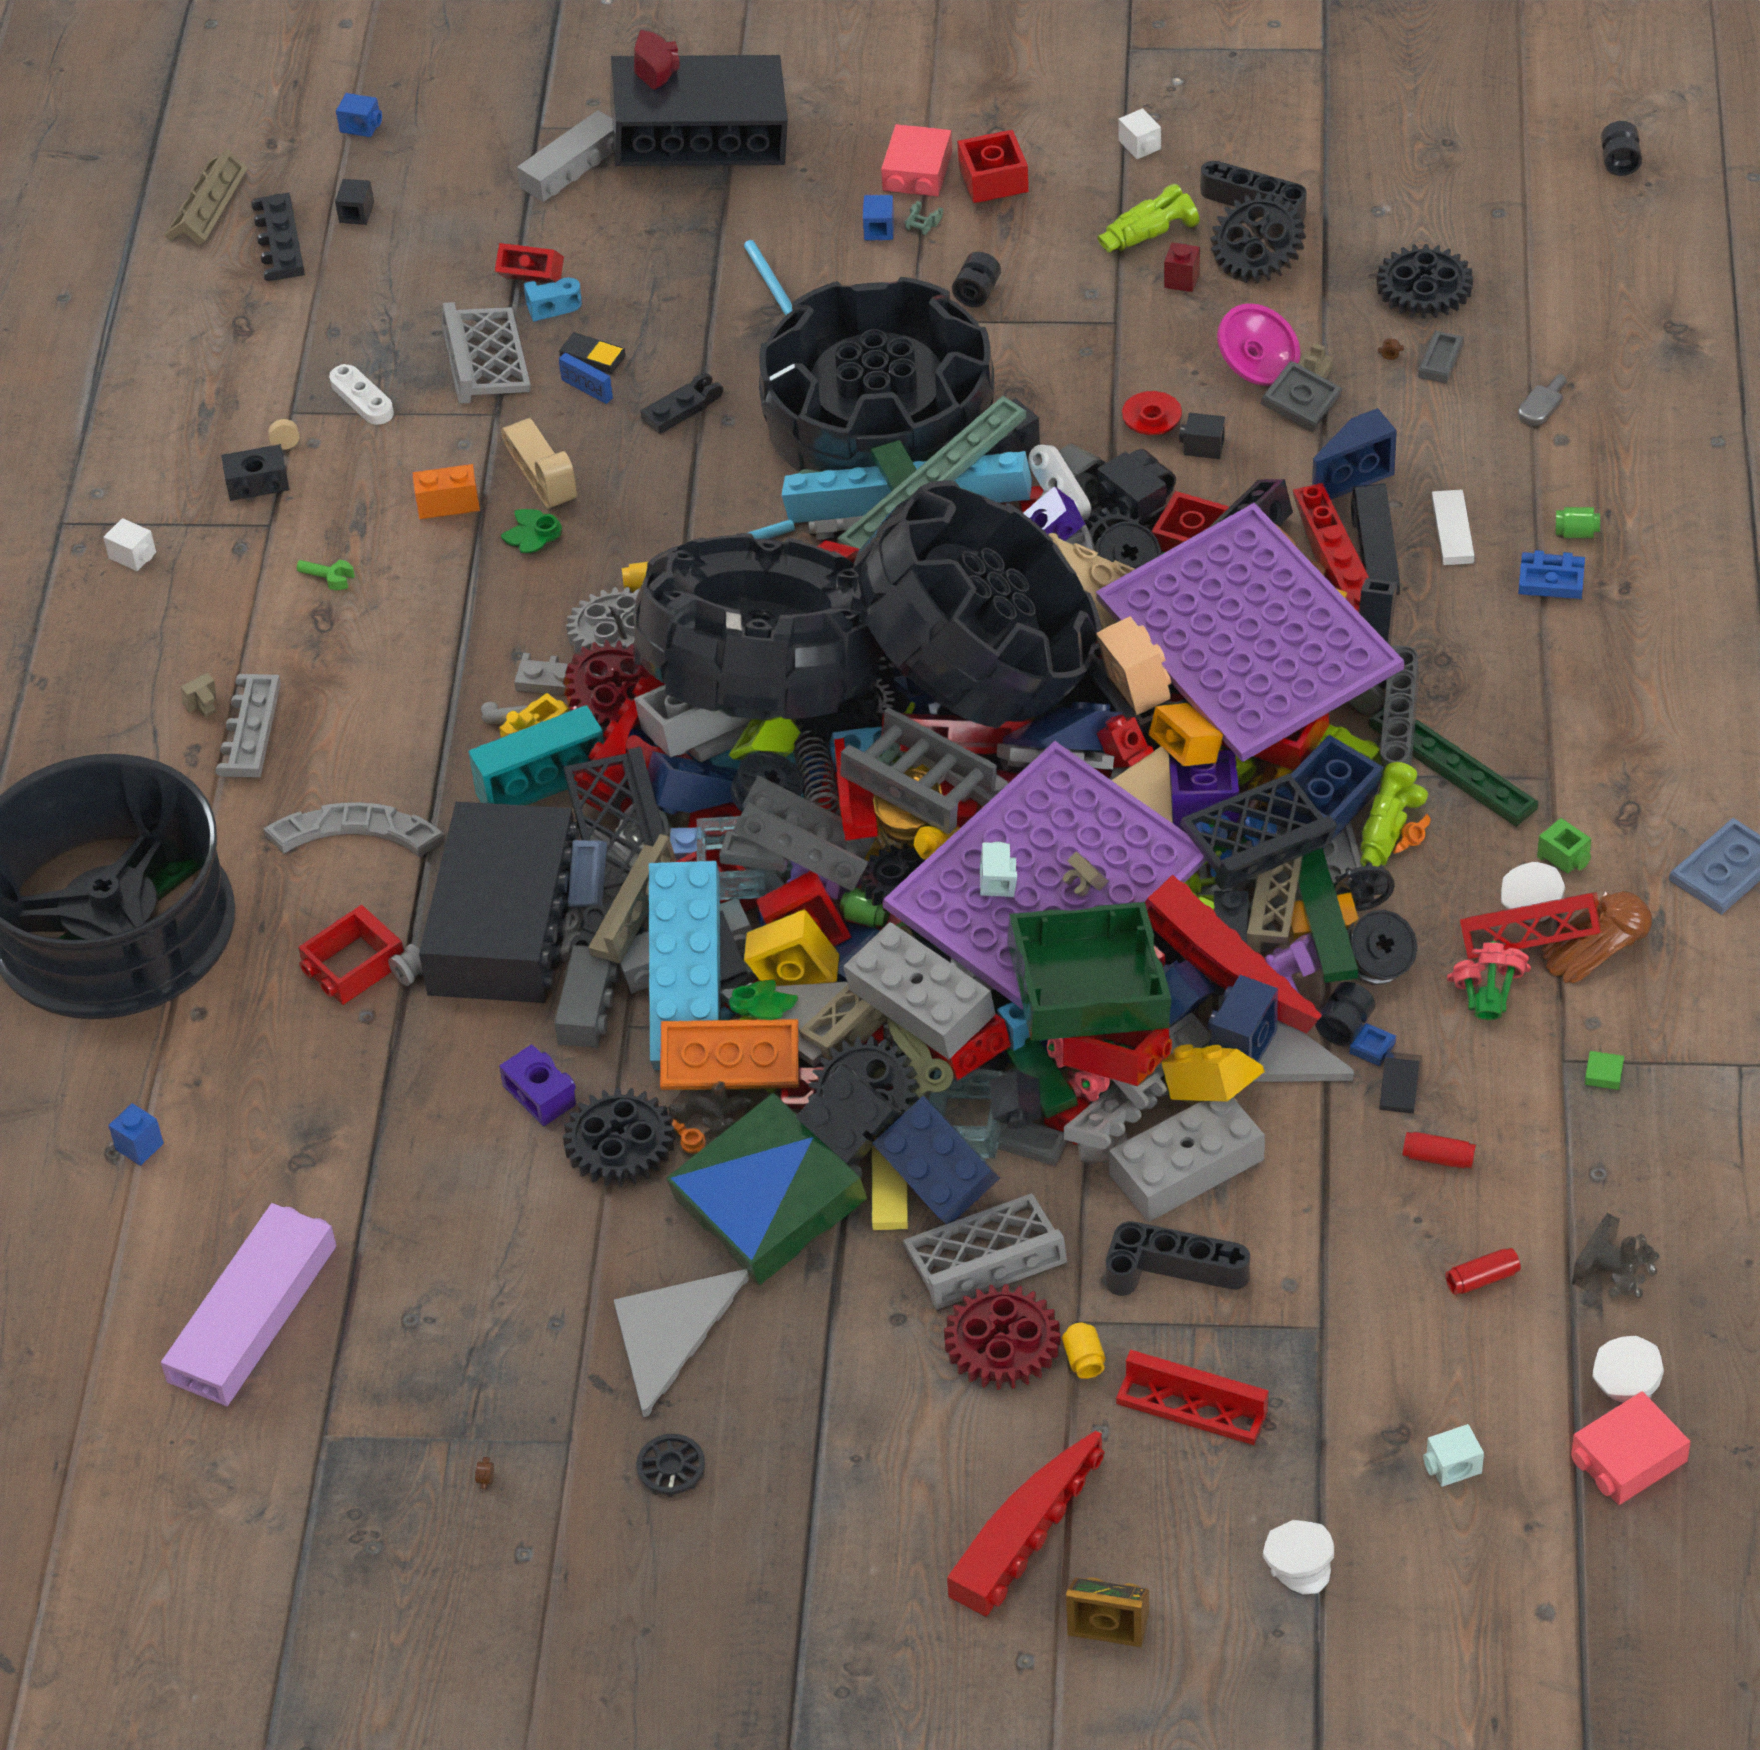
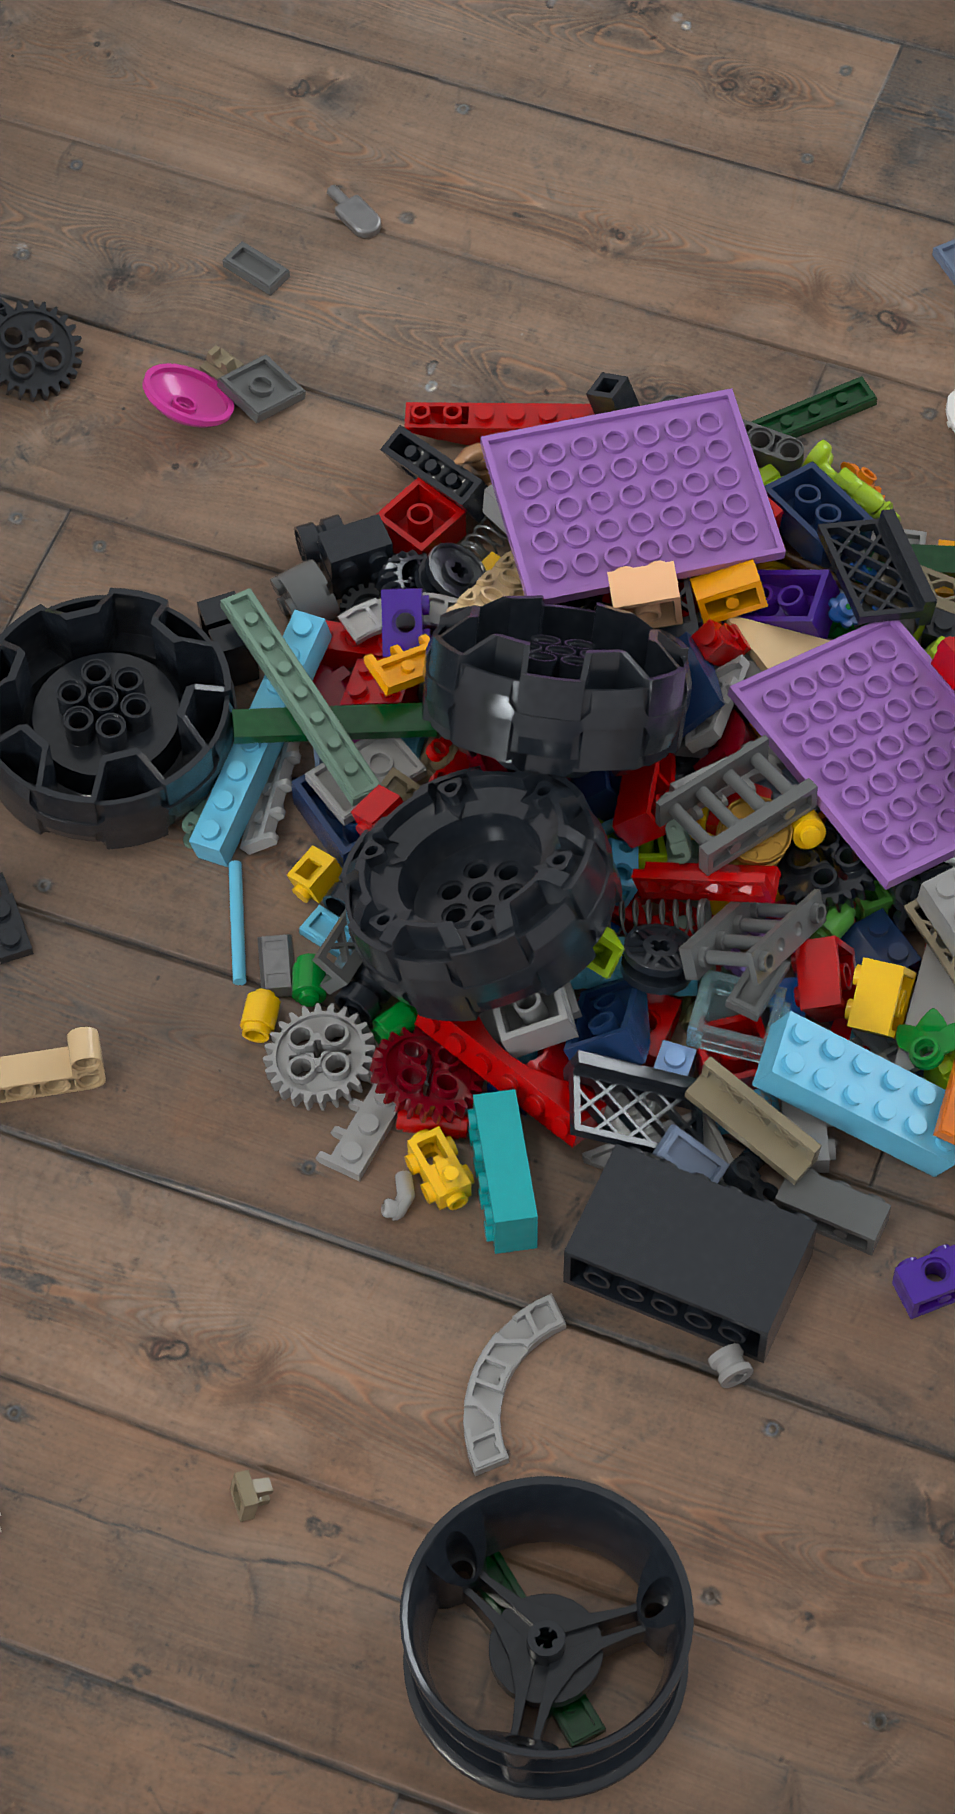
camera: 75 degrees left, 10 degrees up
blue brick [108,1103,164,1166] -> none
light grey hinge [216,674,281,777] -> none
bright green bar [297,560,355,590] -> none
red window [298,904,404,1005] -> none
orange brick [412,464,480,519] -> none
green plate [501,509,562,553] -> none
light aqua brick [980,842,1017,897] -> none
white plate [1028,445,1091,520] -> none
dark tan tile [1062,851,1109,897] -> none
red dish [1122,391,1182,435] -> none
dark red brick [1164,242,1200,293] -> none
black brick [1179,412,1225,459] -> none
dark blue slope [1312,408,1397,500] -> none
black wheel [1334,862,1395,911] -> none
black beam [1351,483,1400,595] -> none
black gear [1377,244,1473,319] -> none
reddish brown piece [1378,338,1404,360] -> none
white tile [1431,490,1474,565] -> none
blue plate [1518,550,1585,599] -> none
bright green brick [1537,818,1592,874] -> none
bright green brick [1556,507,1600,538] -> none
black wheel [1601,121,1642,176] -> none

